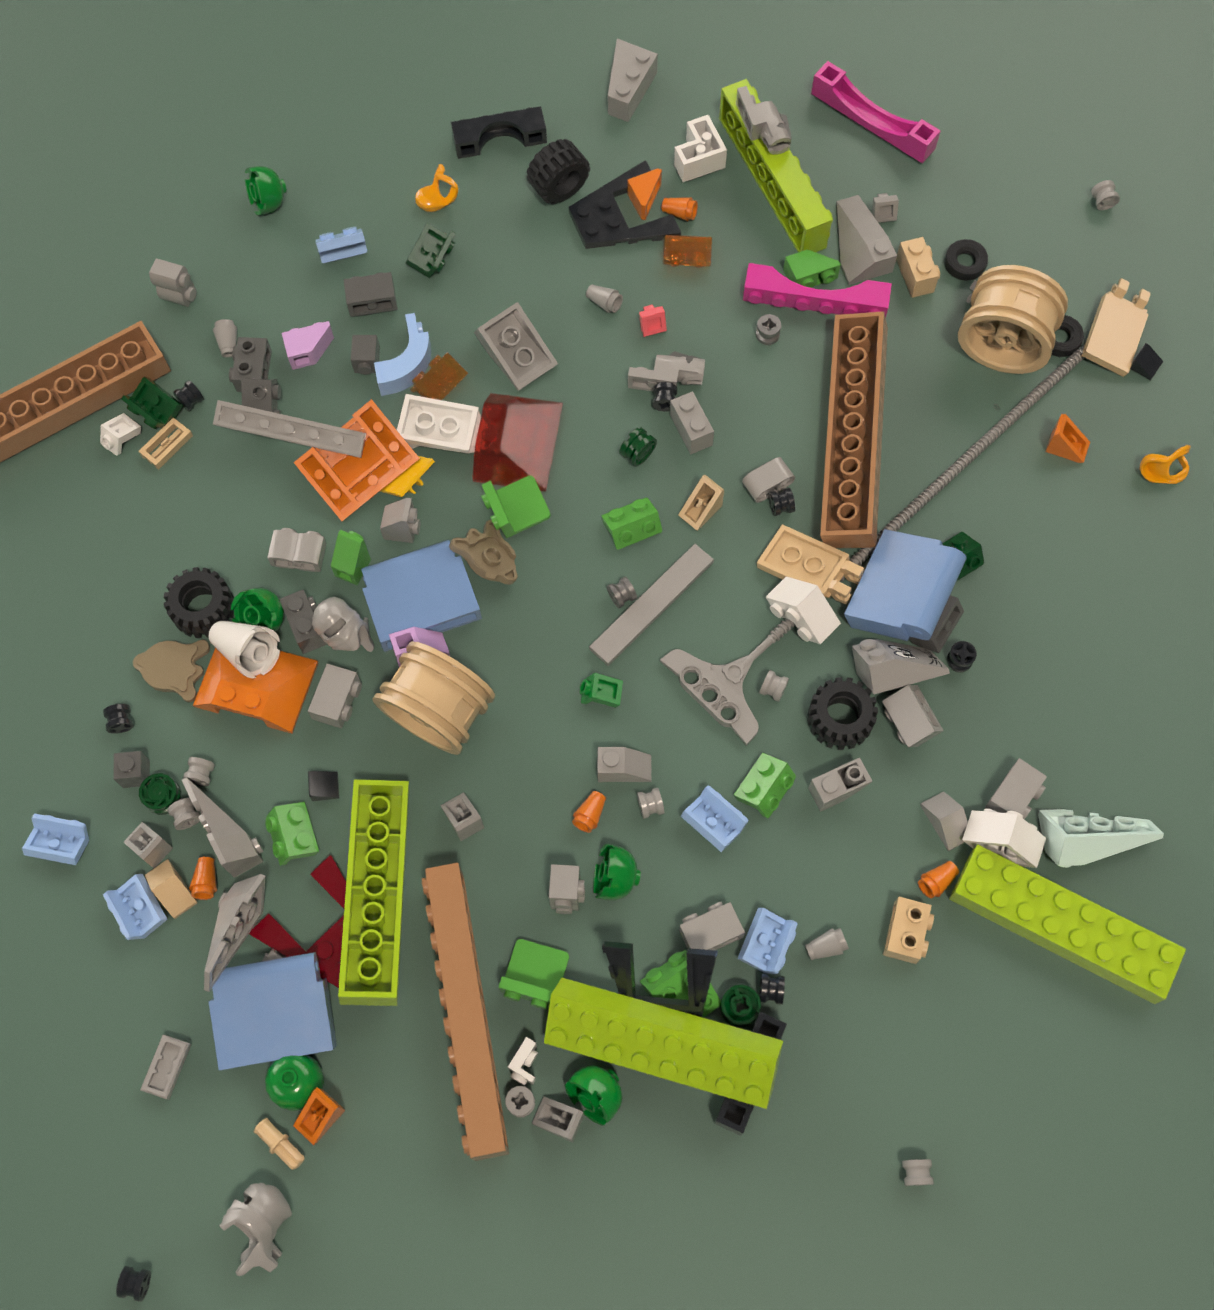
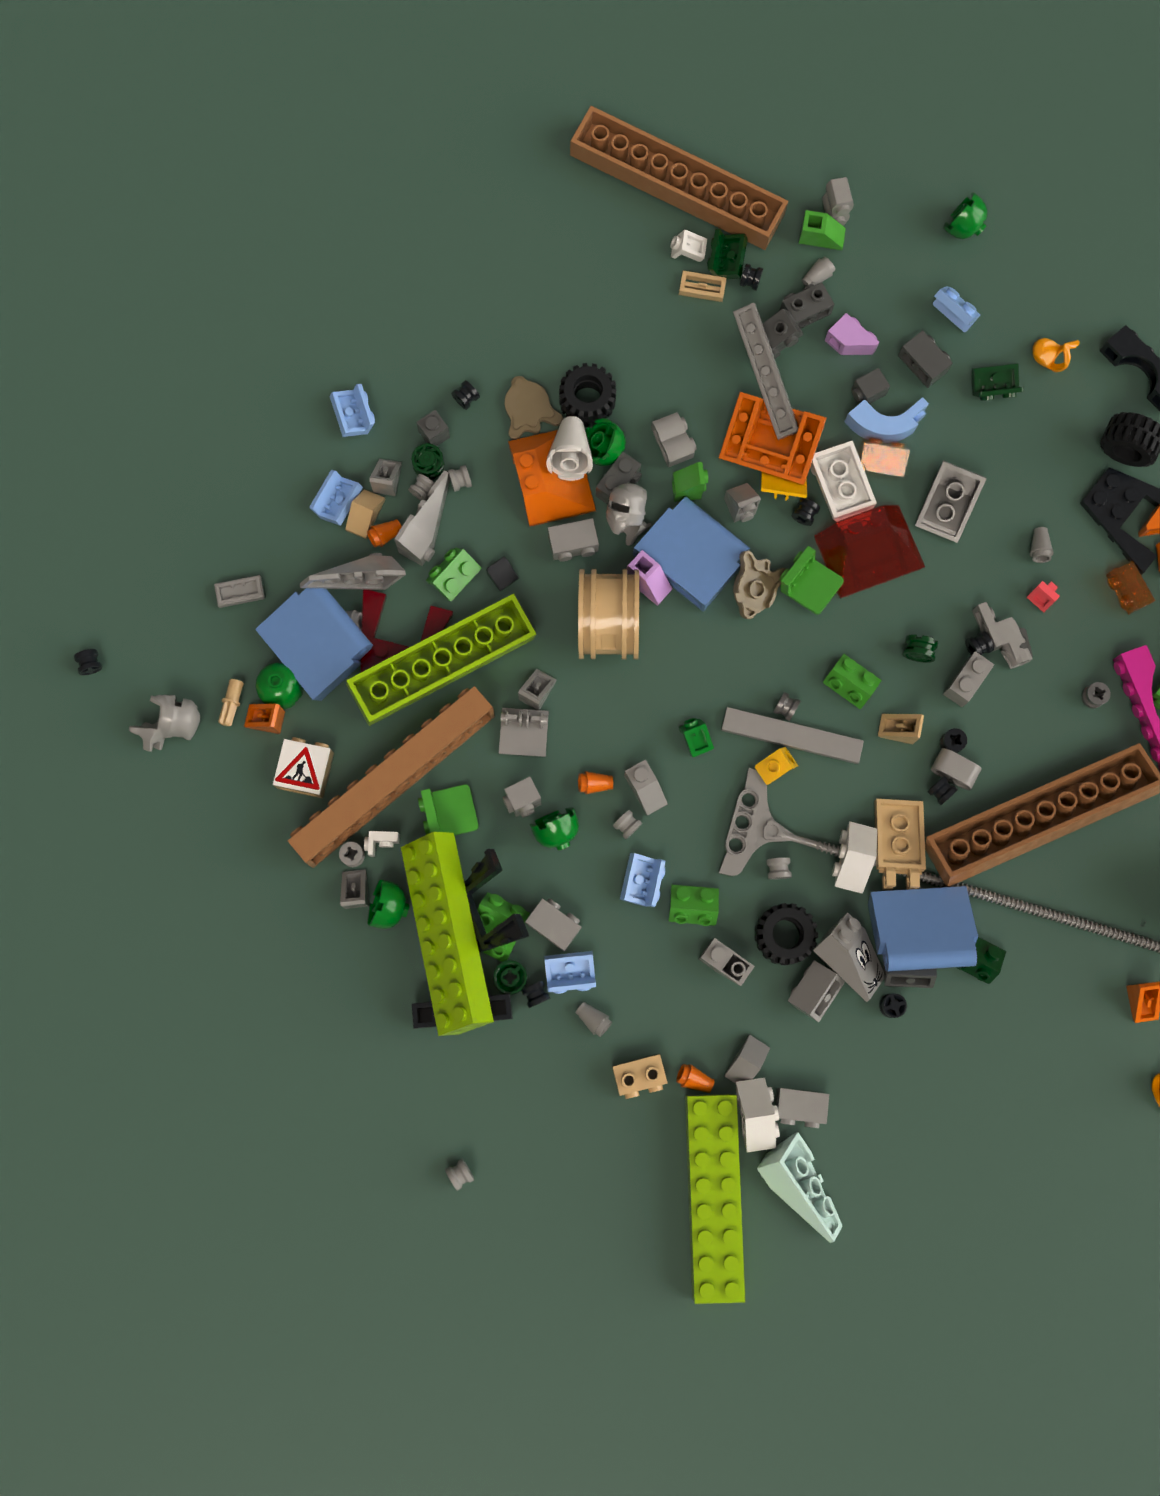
camera: 55 degrees right, 10 degrees up
none -> piece [273,737,334,798]
none -> light grey hinge [499,708,549,757]
none -> yellow bracket [755,747,798,785]
none -> black wheel [791,498,820,526]
none -> bright green slope [799,210,846,250]
none -> black wheel [940,728,967,753]

